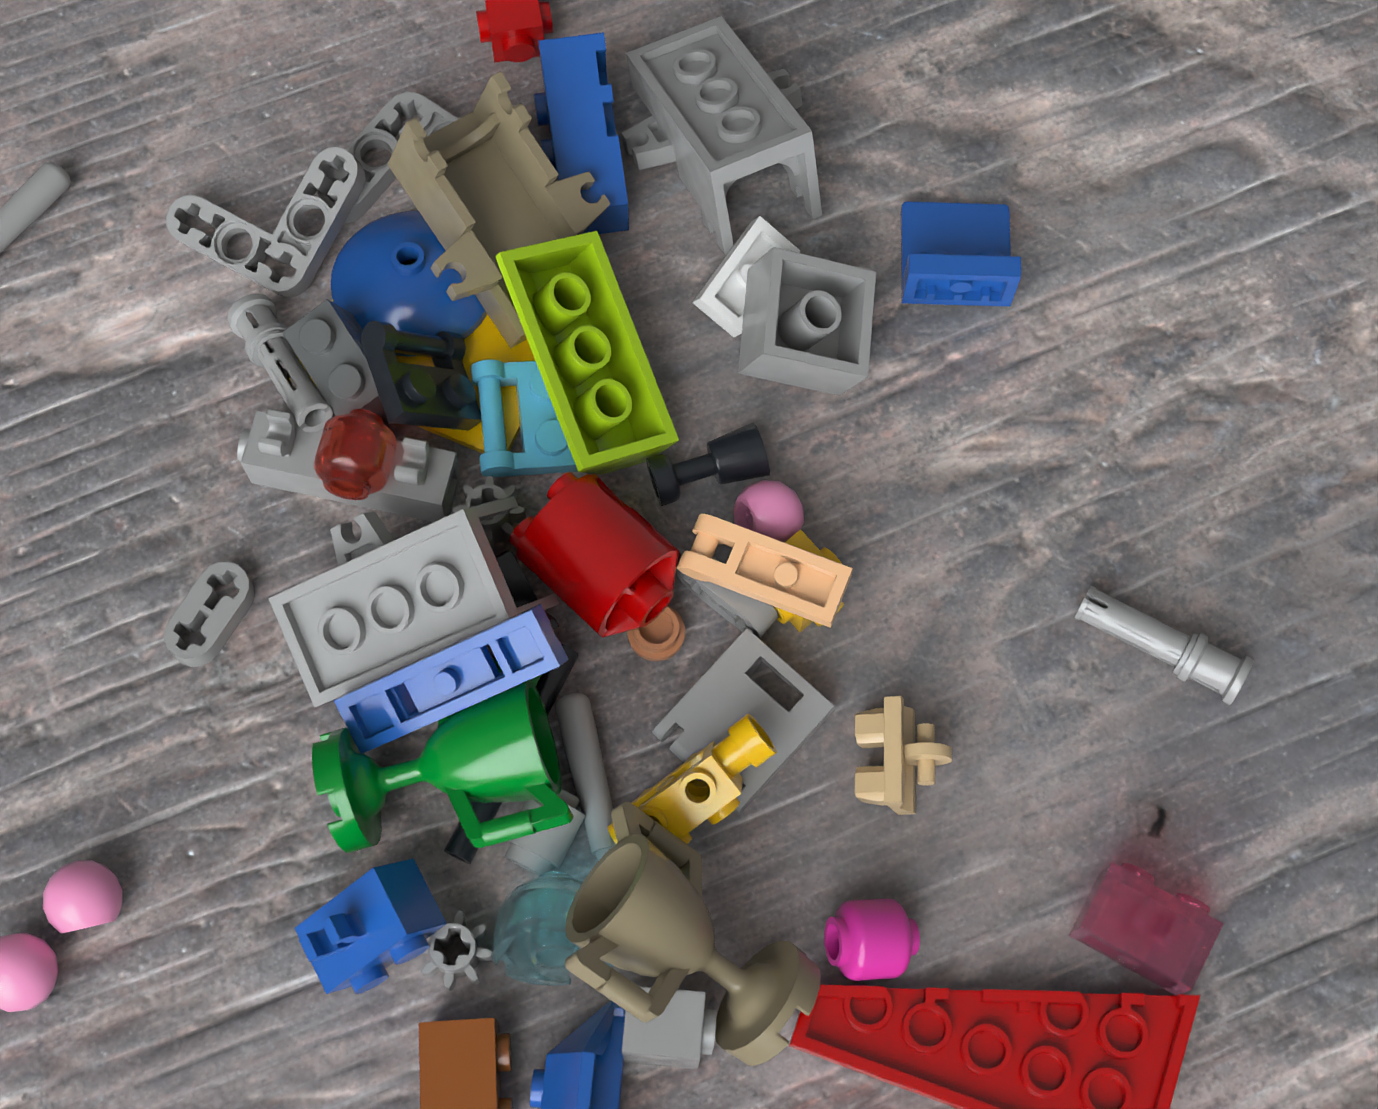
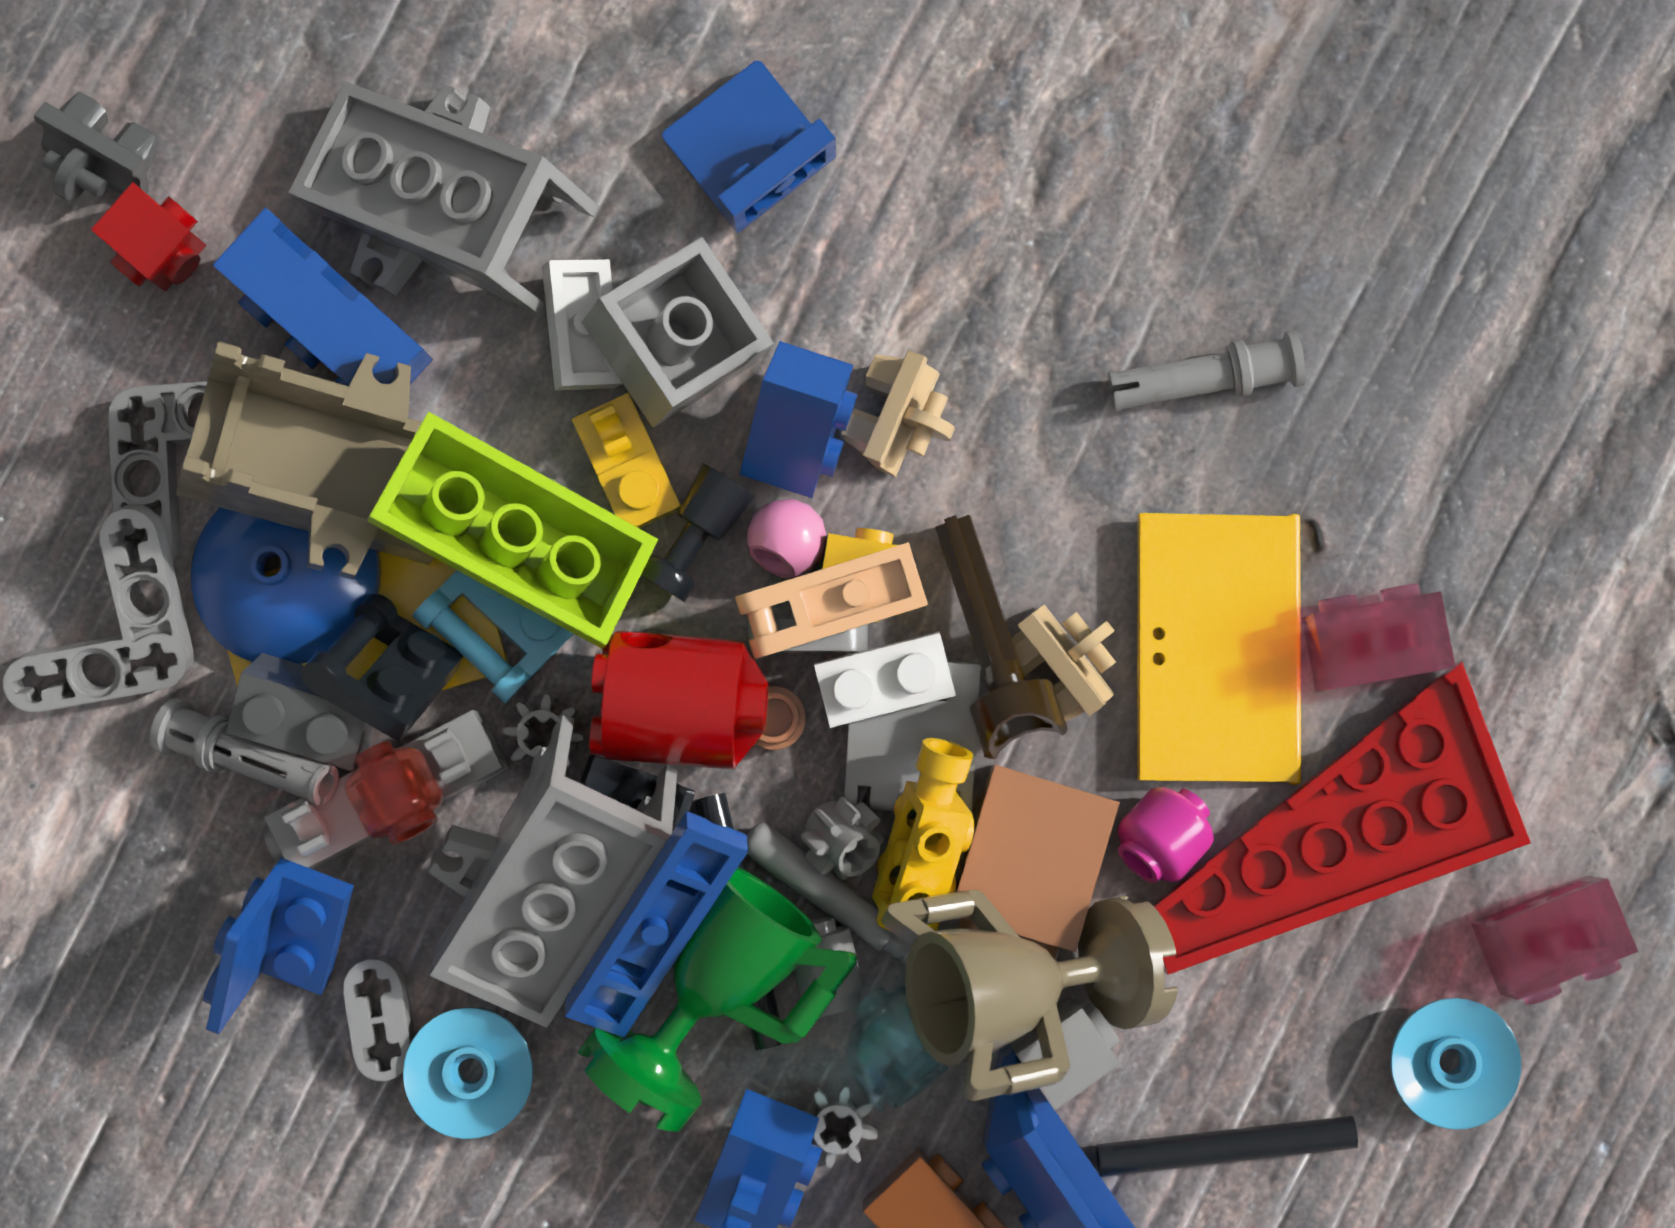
camera: 35 degrees left, 15 degrees up
none -> blue bracket [203,857,354,1035]
none -> medium azure dish [403,1007,533,1139]
none -> yellow plate [571,393,681,529]
none -> blue brick [740,341,858,498]
none -> light grey gear [801,796,884,880]
none -> white plate [814,631,956,728]
none -> tan hips [841,350,955,477]
none -> dark brown piece [935,515,1068,759]
none -> nougat brick [956,765,1120,959]
none -> yellow container [1137,513,1301,785]

